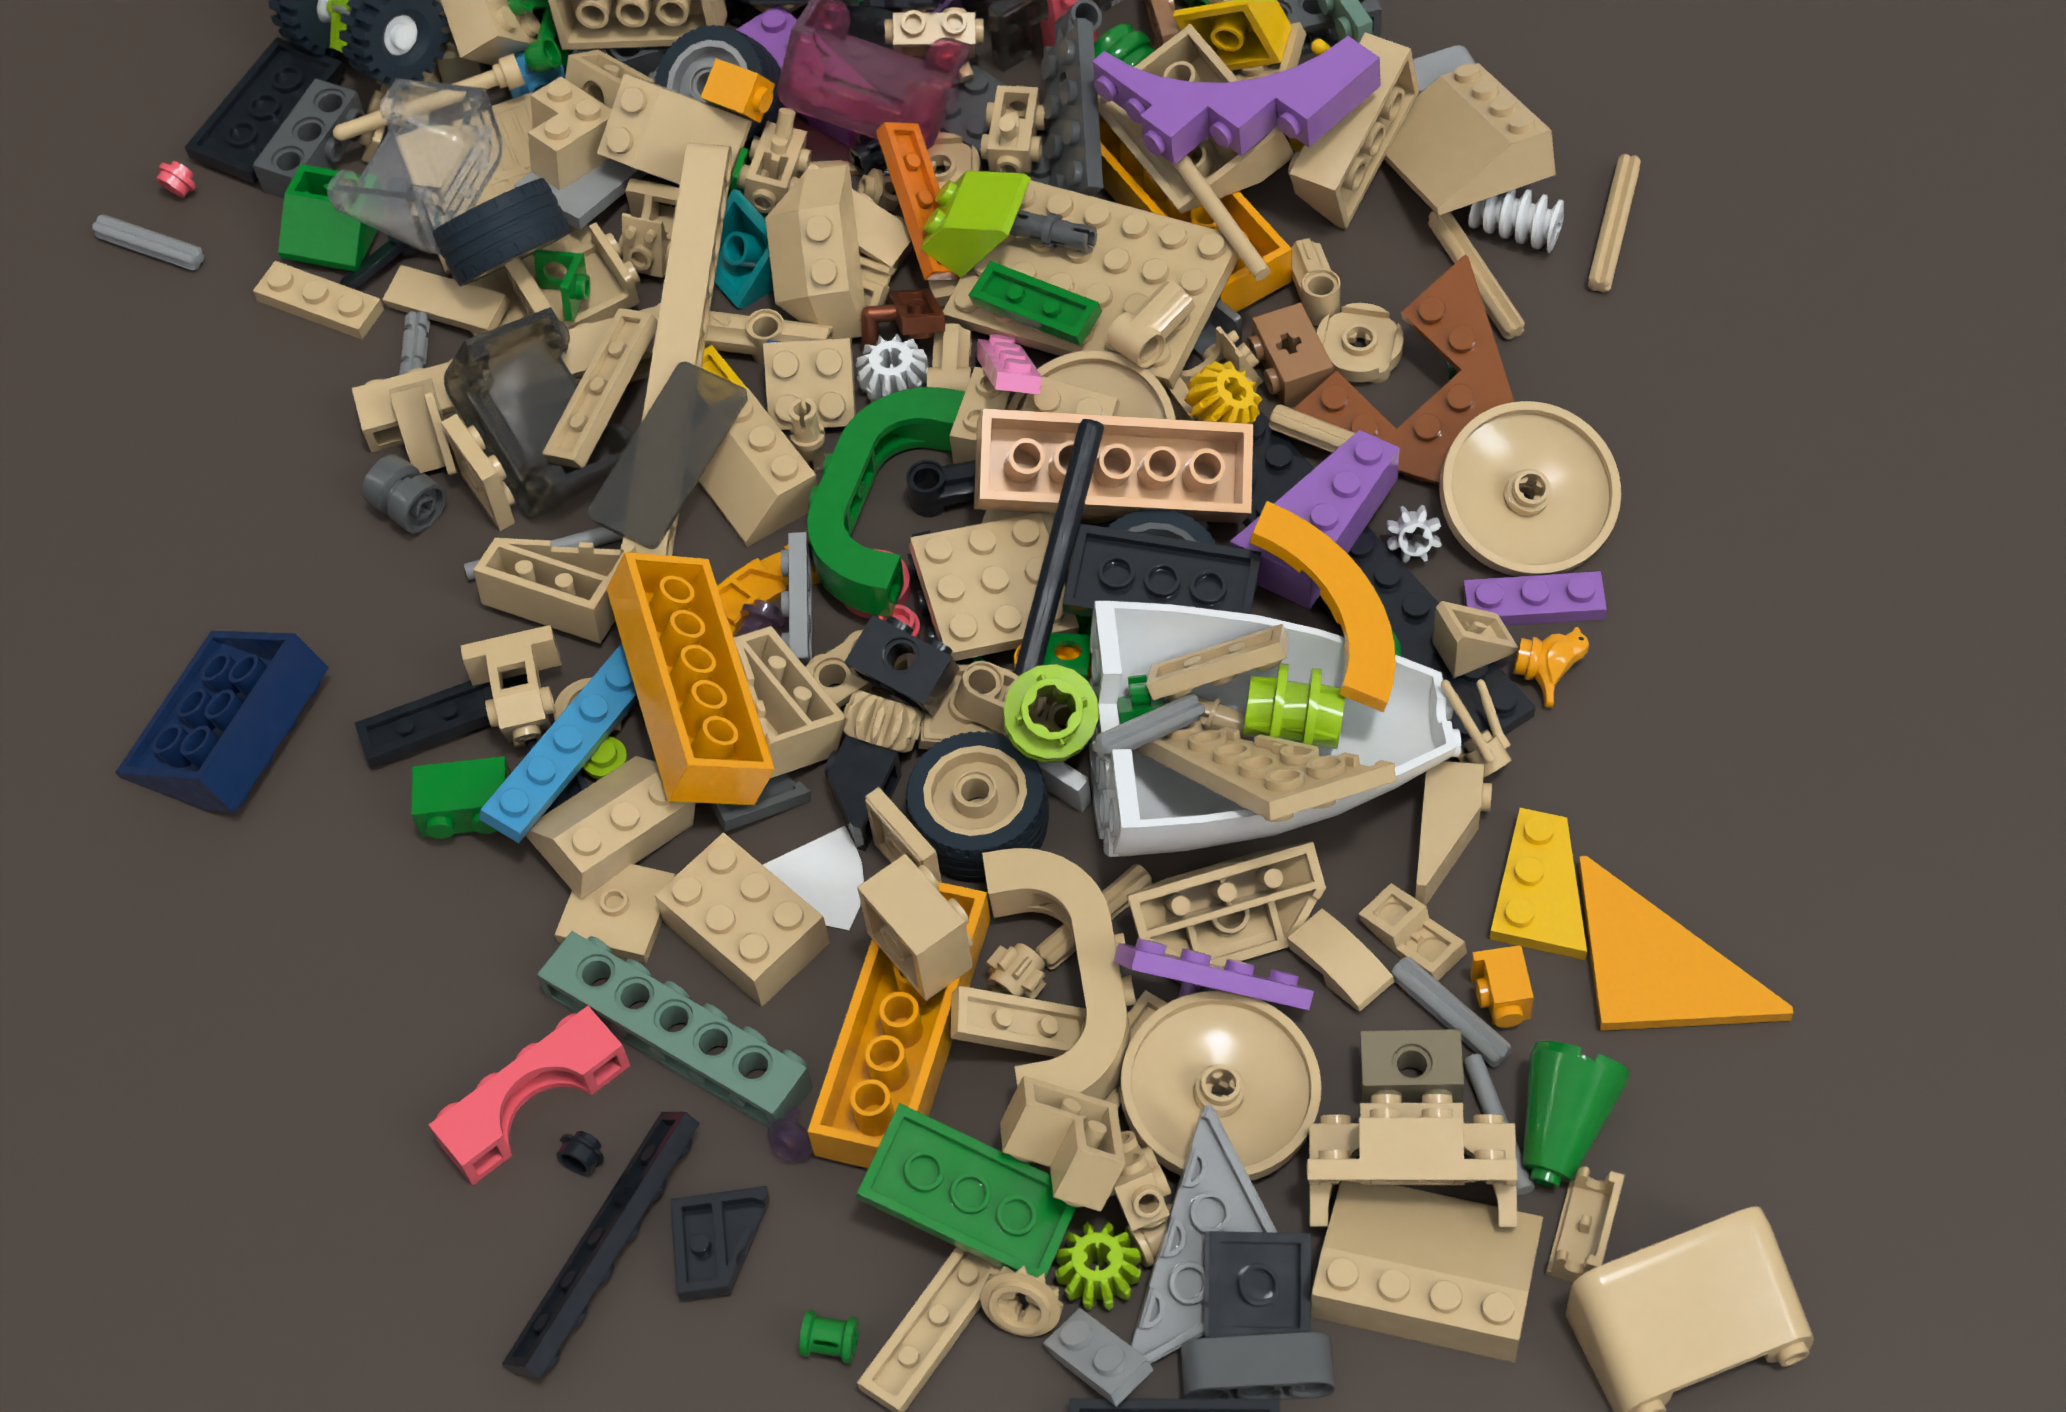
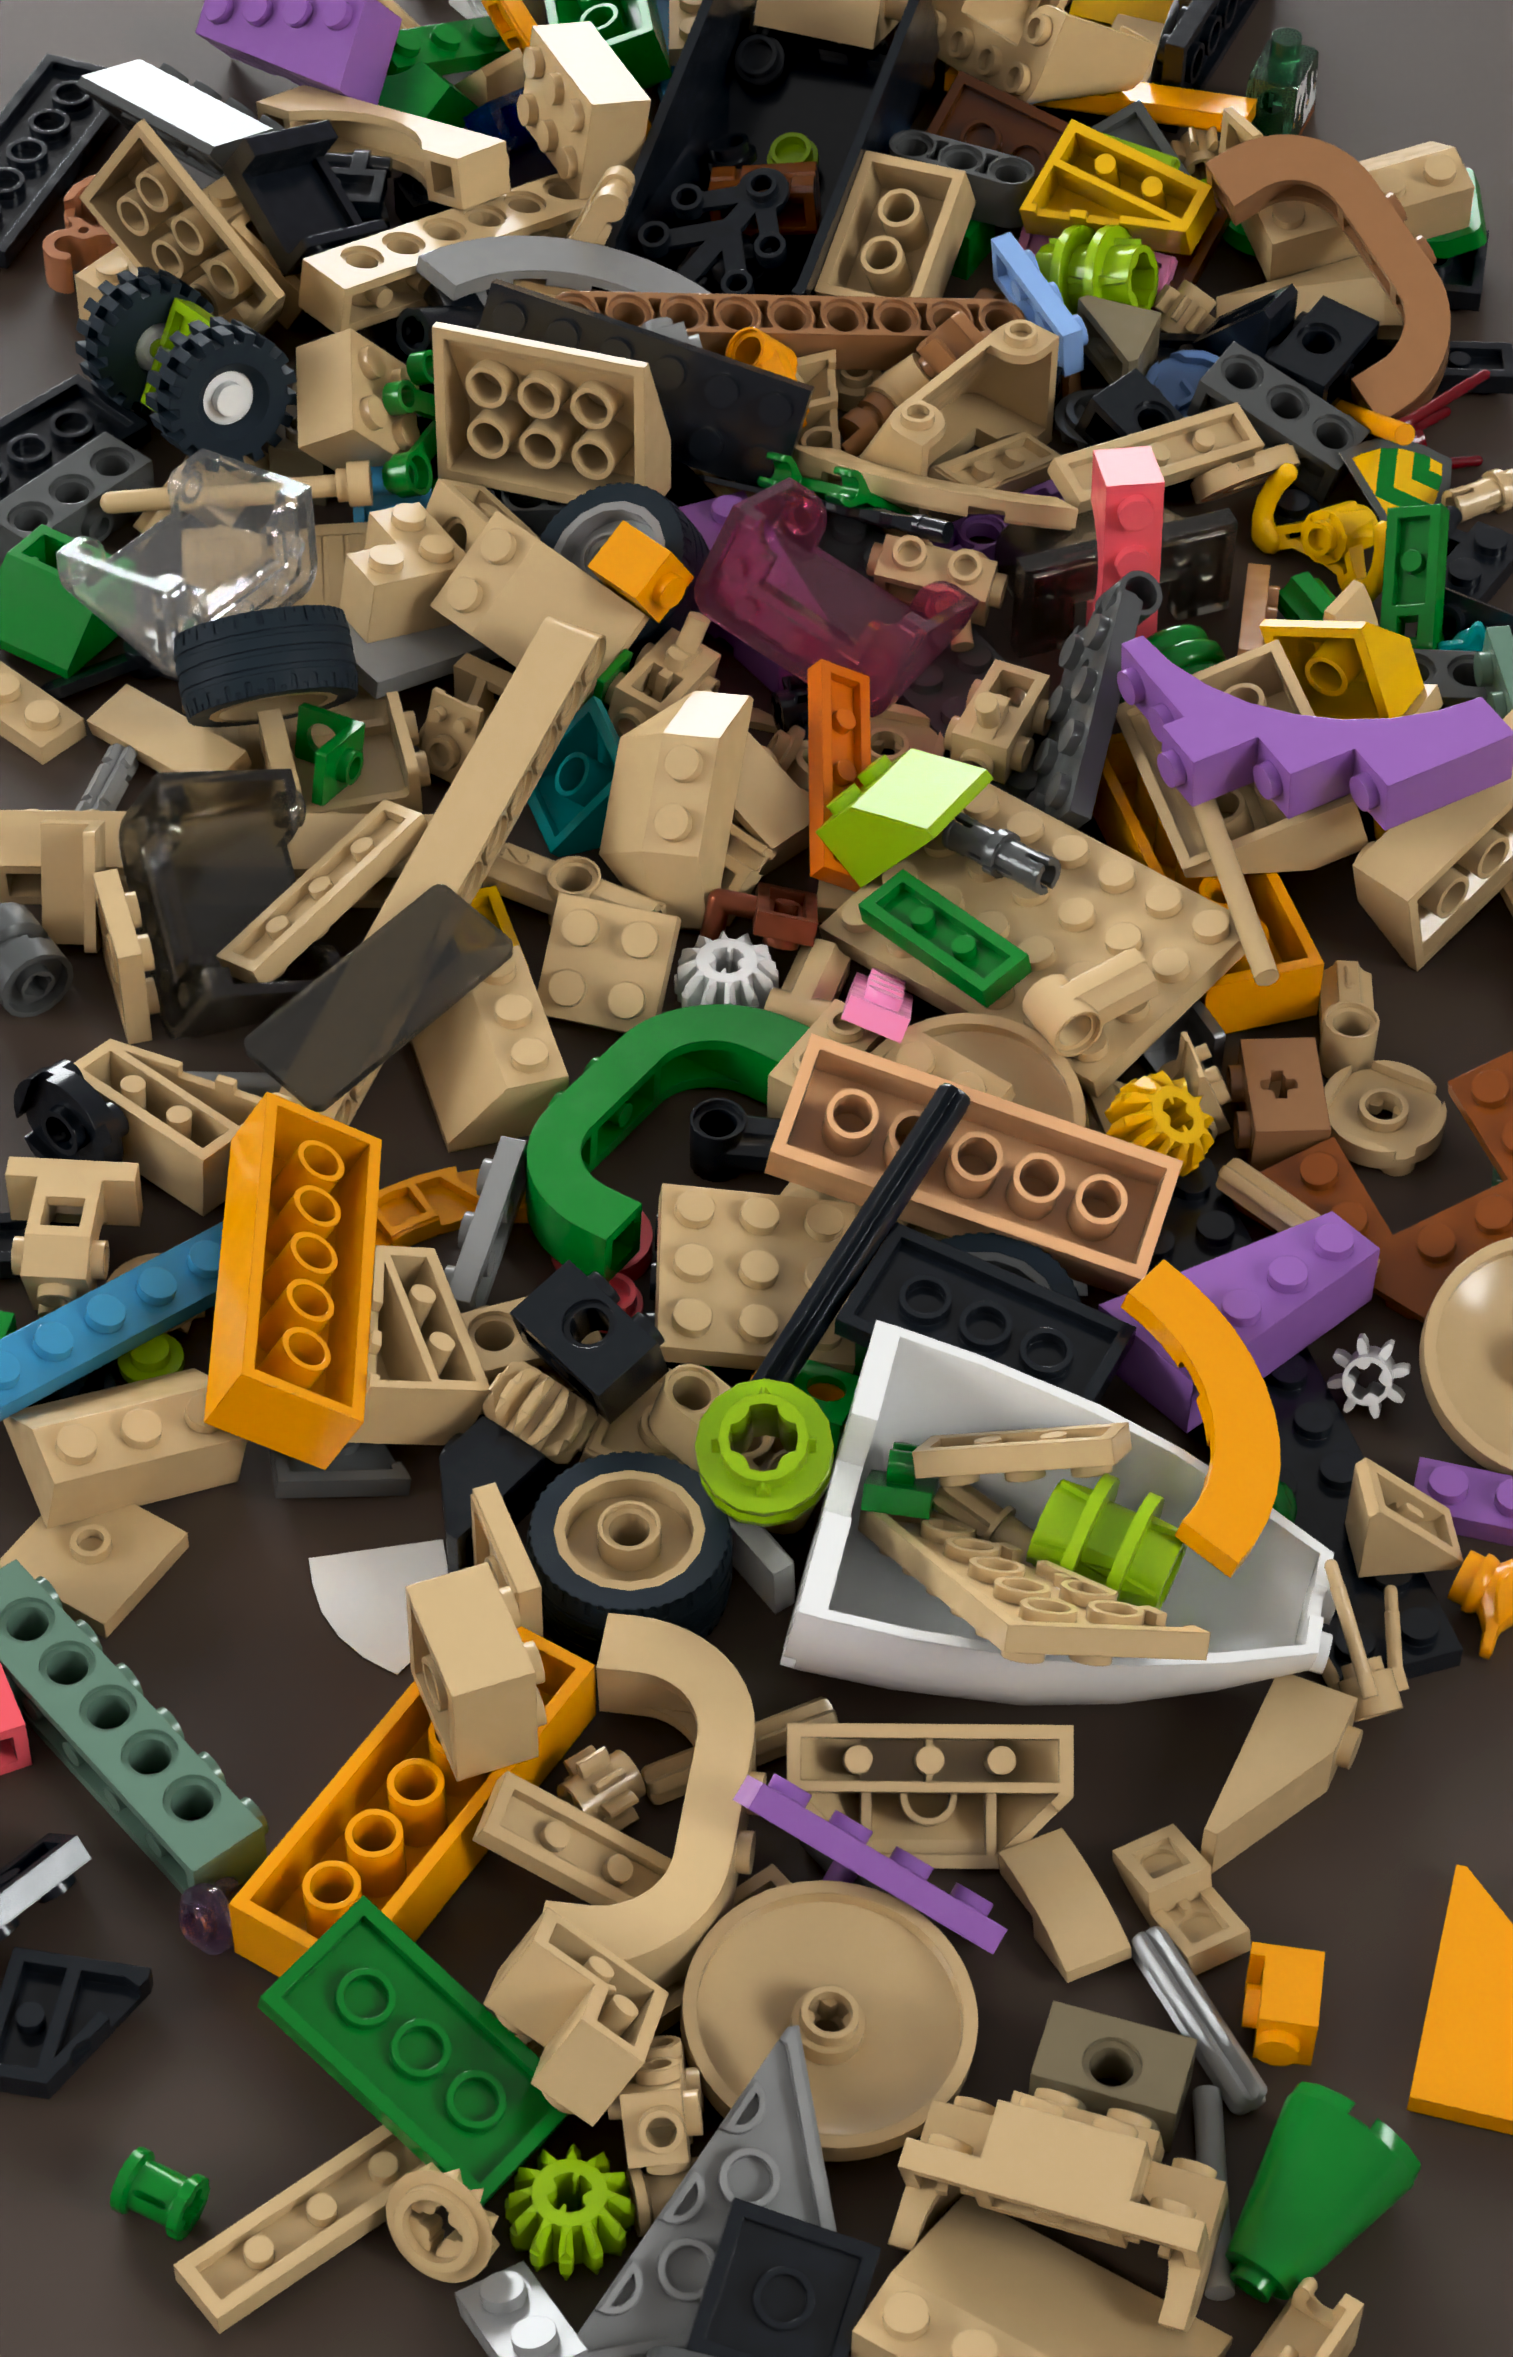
camera: 10 degrees right, 10 degrees down
tan brick [654,832,830,1007] -> none
plate [740,599,785,635] -> none
tan pin [788,398,826,472] -> none
light grey axle [1092,694,1205,761] -> none
yellow wing [1489,808,1587,961] -> none
none -> black plate [14,1059,129,1162]

